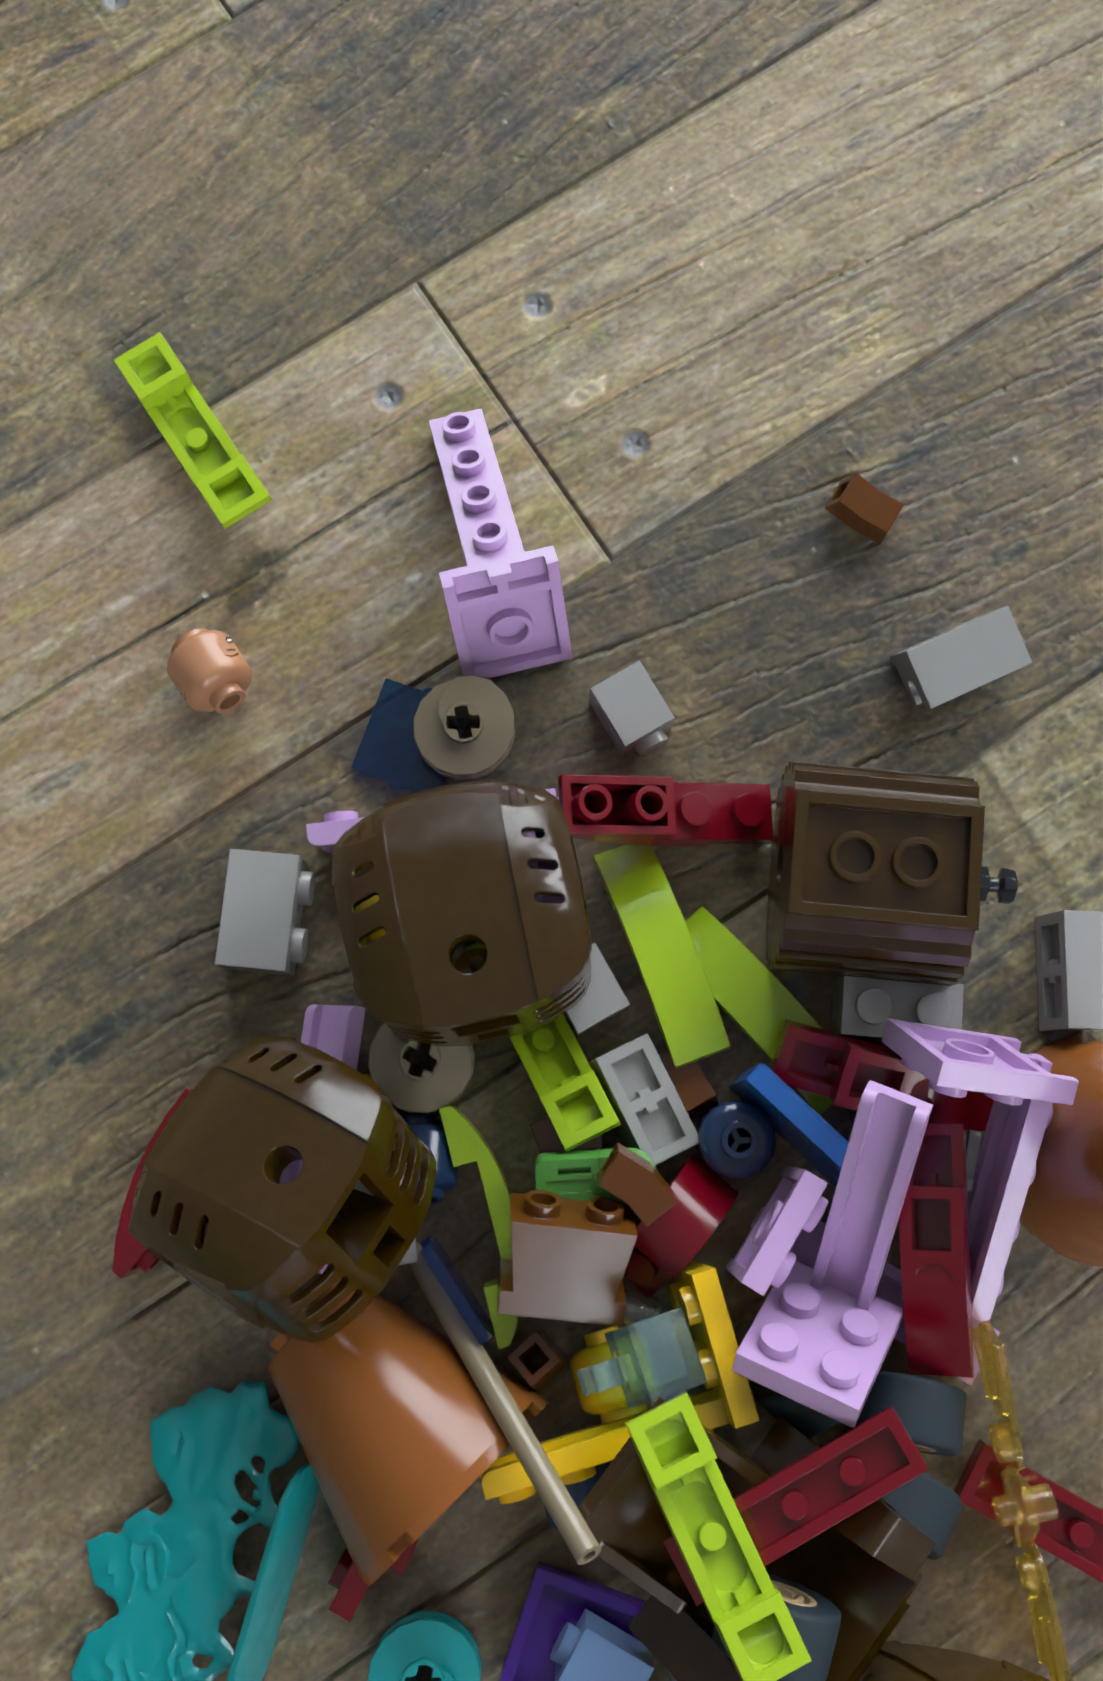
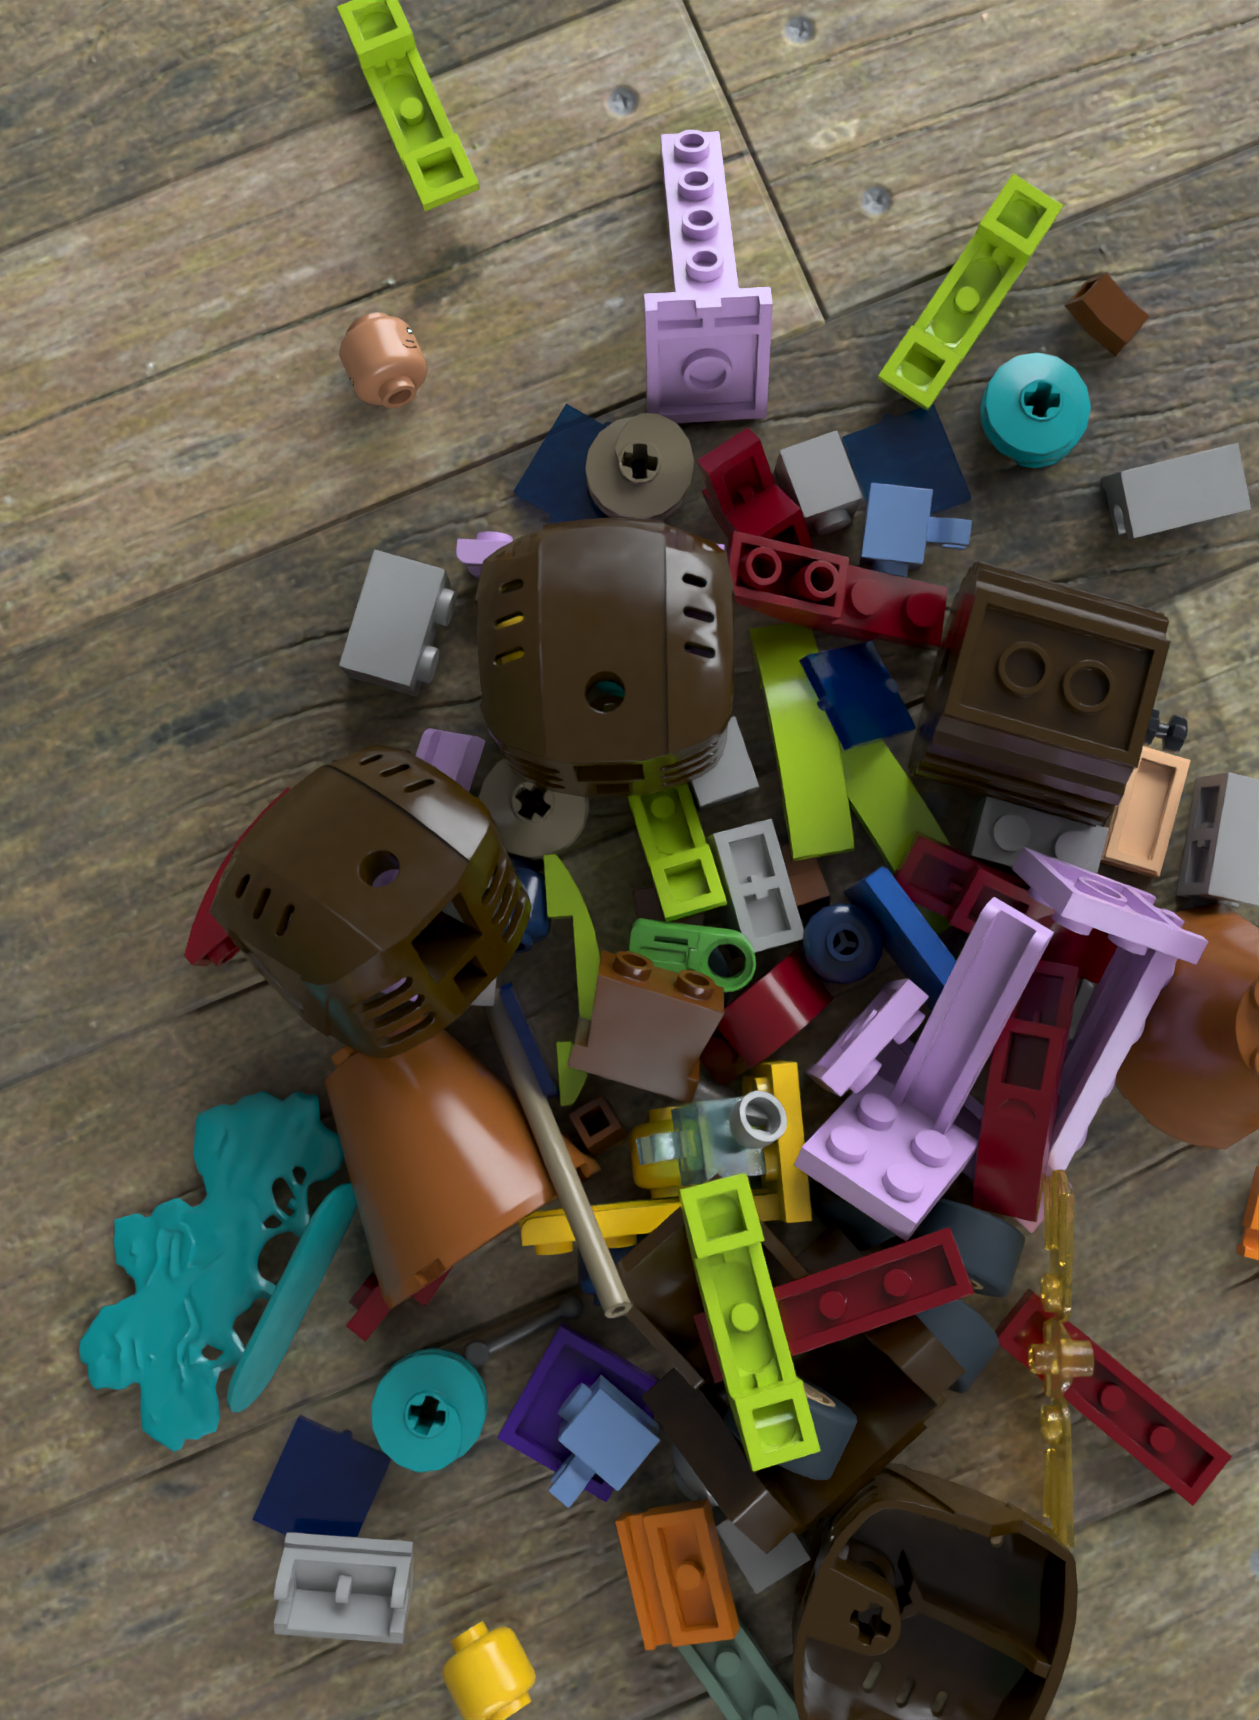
camera: 10 degrees right, 5 degrees up
reddish brown piece [597,1142,677,1227] -> none
none -> dark grey hinge [464,1294,584,1367]
none -> dark red brick [696,427,814,549]
none -> light grey hinge [729,1091,787,1149]
none -> clear blue piece [799,641,916,751]
none -> clear blue piece [841,403,972,517]
none -> medium blue brick [859,483,972,578]
none -> lime slope [877,173,1064,411]
none -> teal piece [980,352,1091,469]
none -> light nougat tile [1100,746,1191,878]

